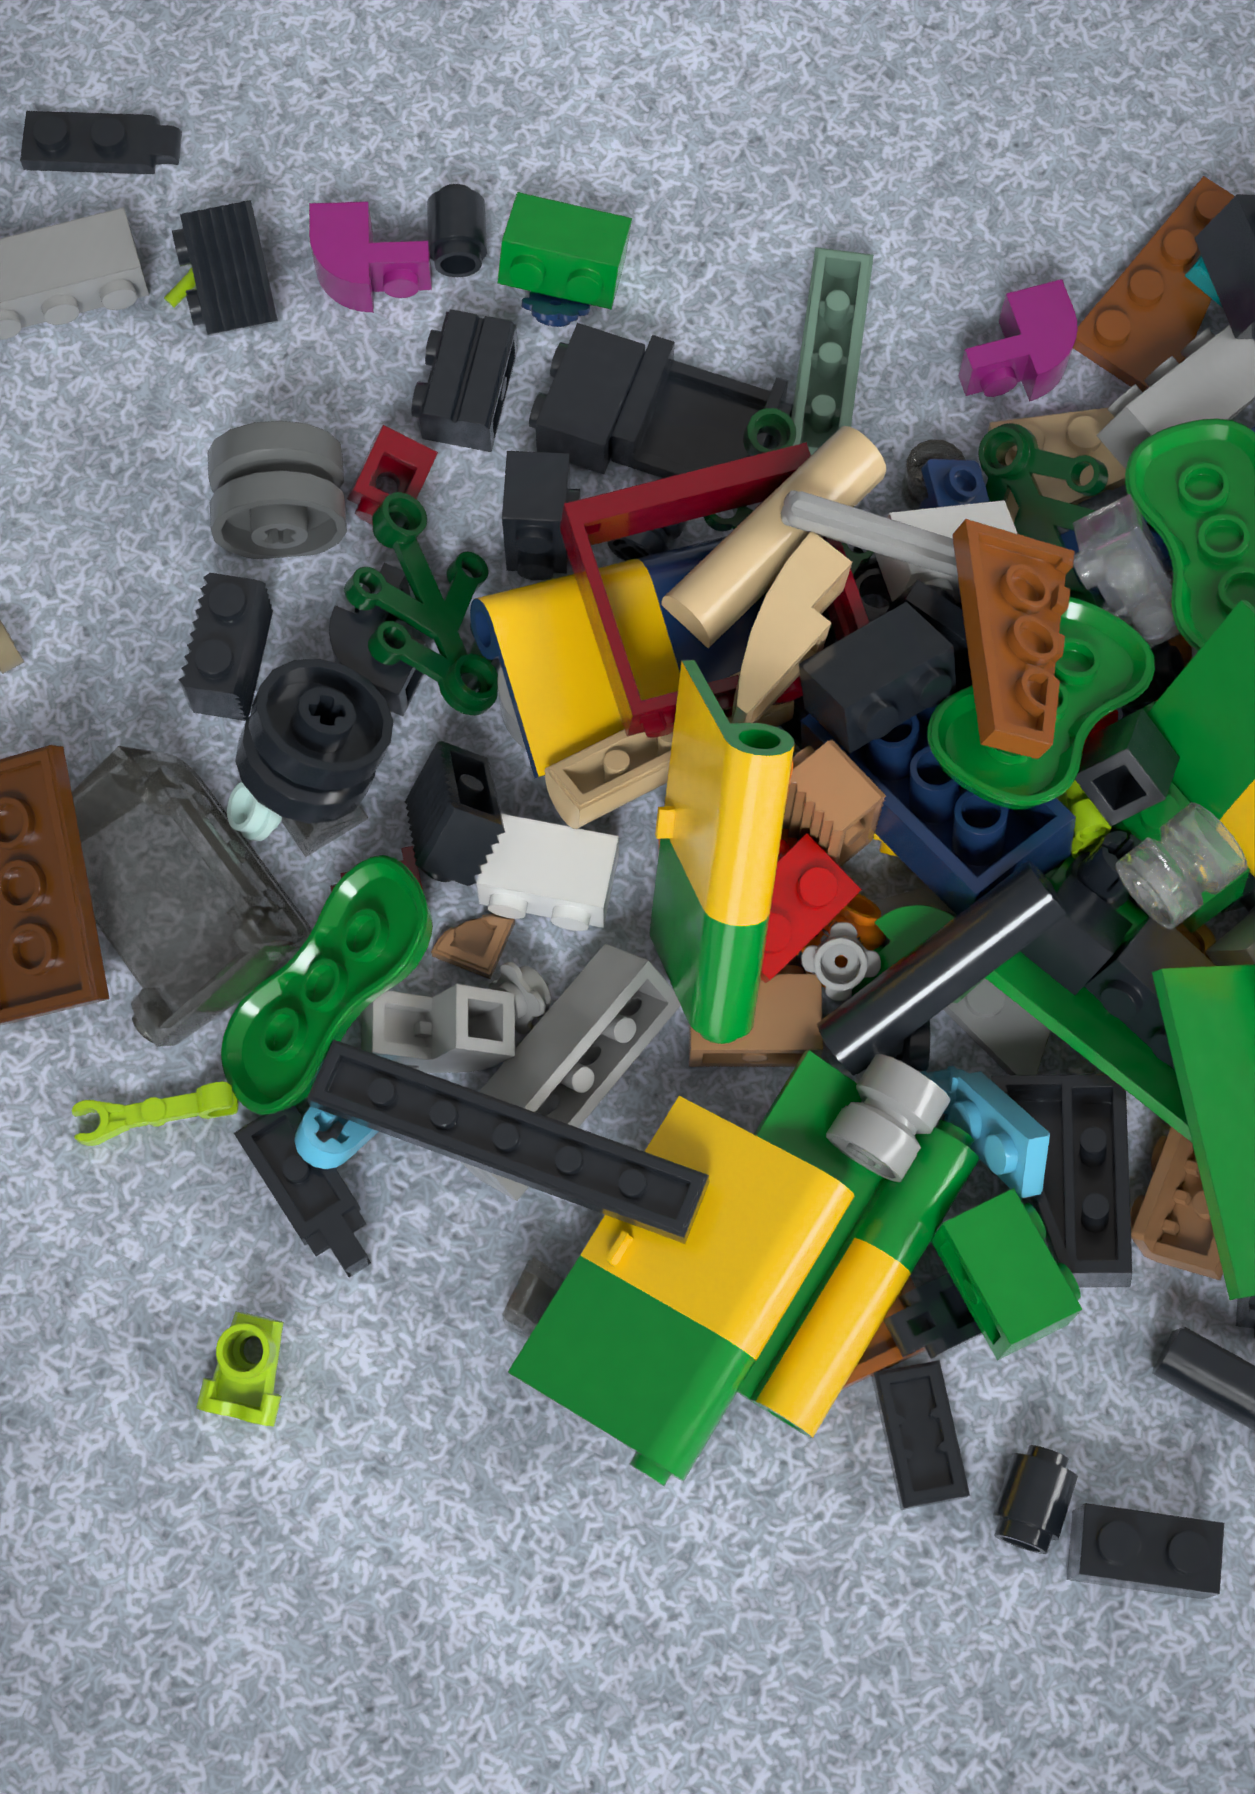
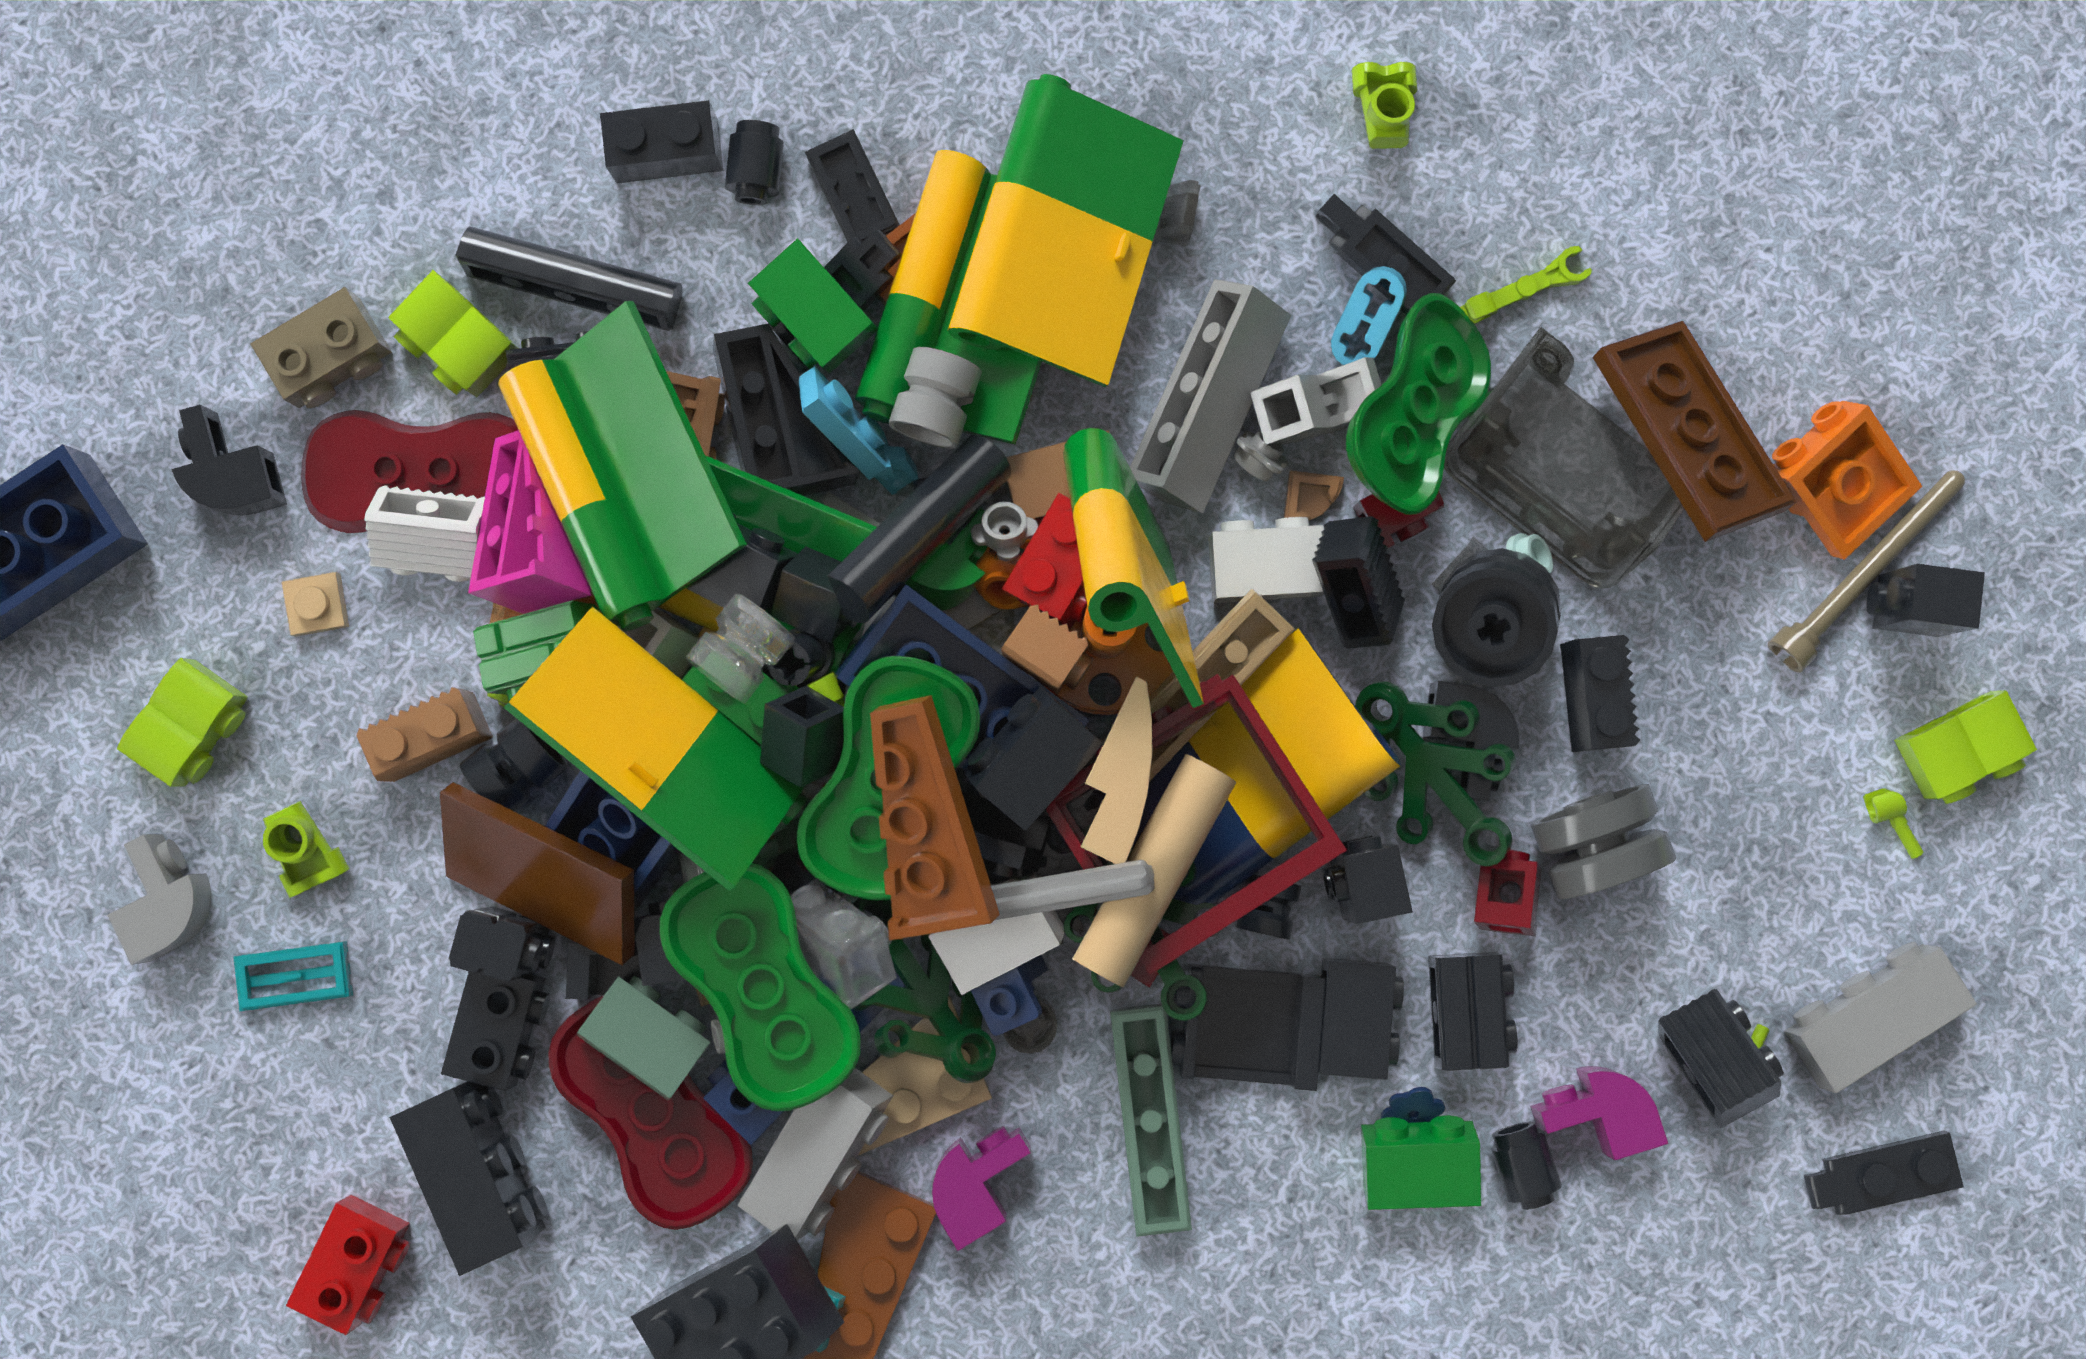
camera: 165 degrees right, 15 degrees up
black tile [307,1040,710,1244] -> none

